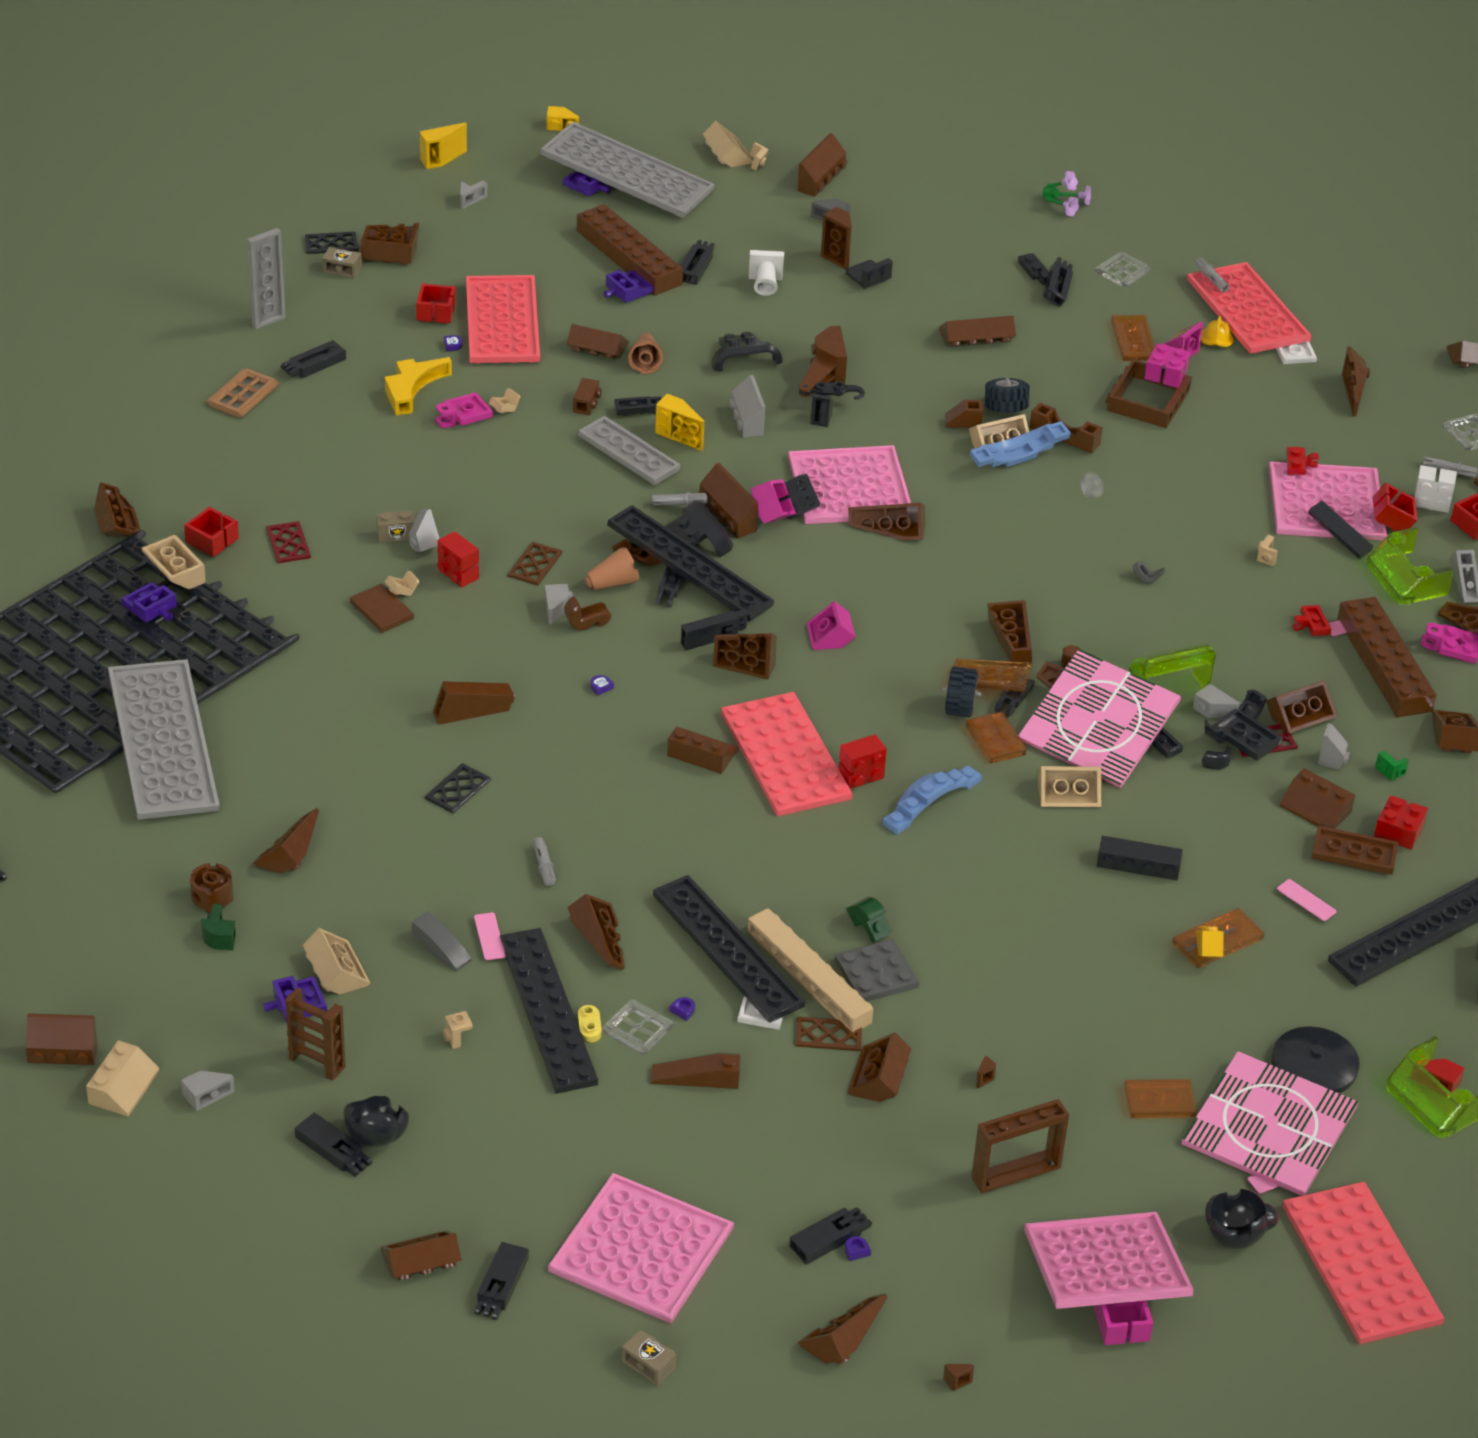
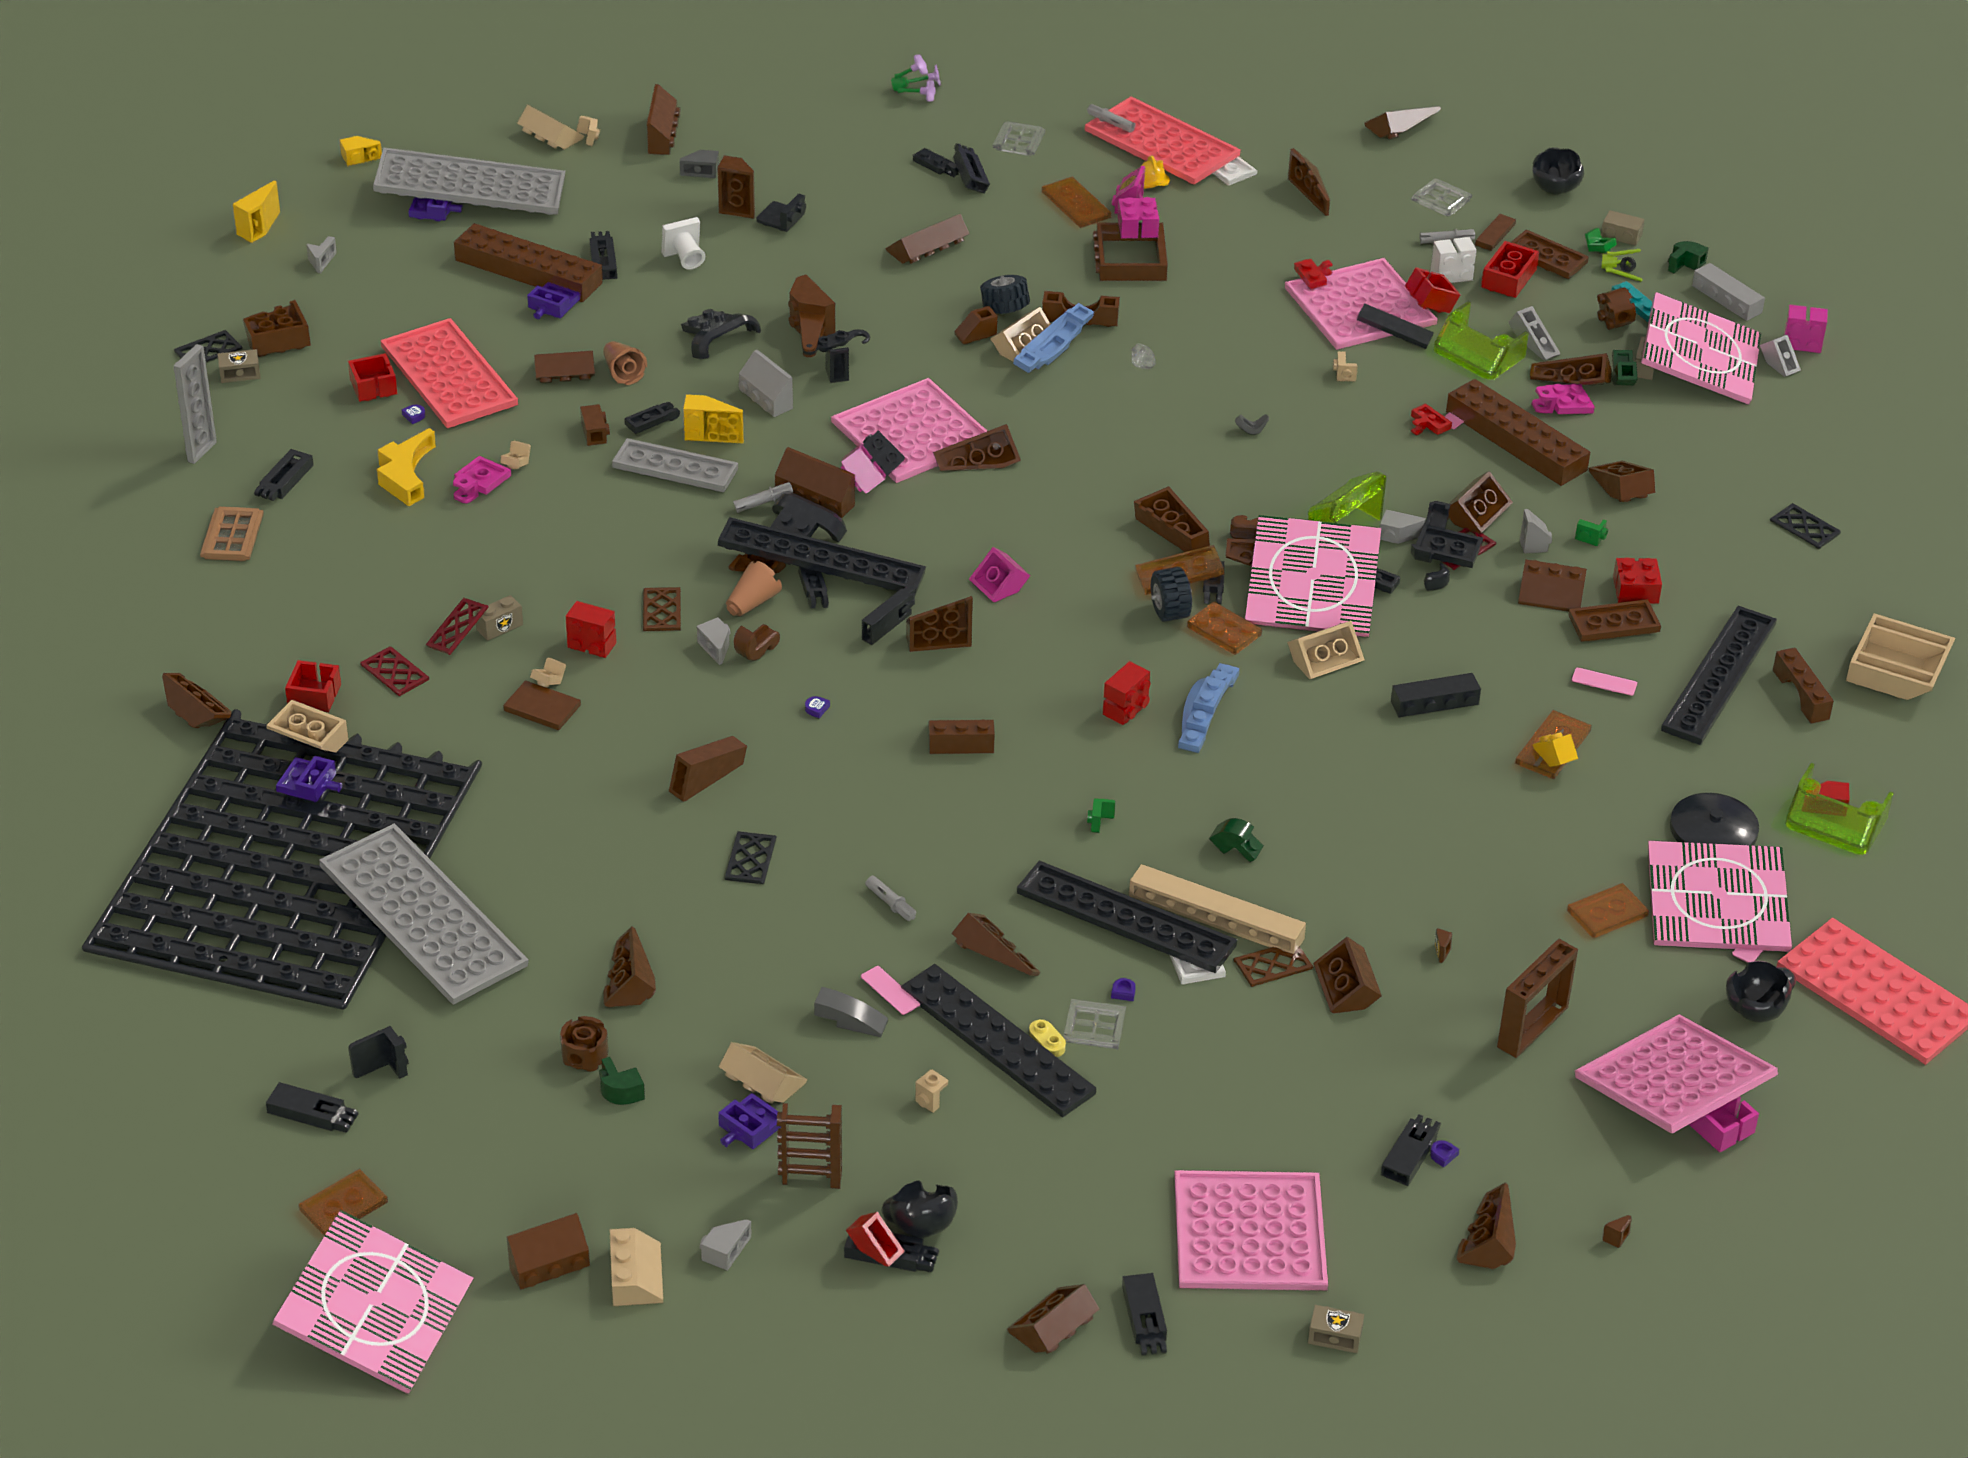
camera: 25 degrees left, 0 degrees up
light grey slope [409,509,439,552] -> none
reddish brown wedge [651,1053,740,1089] -> none
coral plate [721,692,853,817] -> none
dark grey plate [835,939,919,1002] -> none
none -> black bracket [348,1026,409,1079]
none -> dark red window [425,597,489,655]
none -> red slope [846,1212,905,1267]
none -> green bracket [1087,798,1116,833]

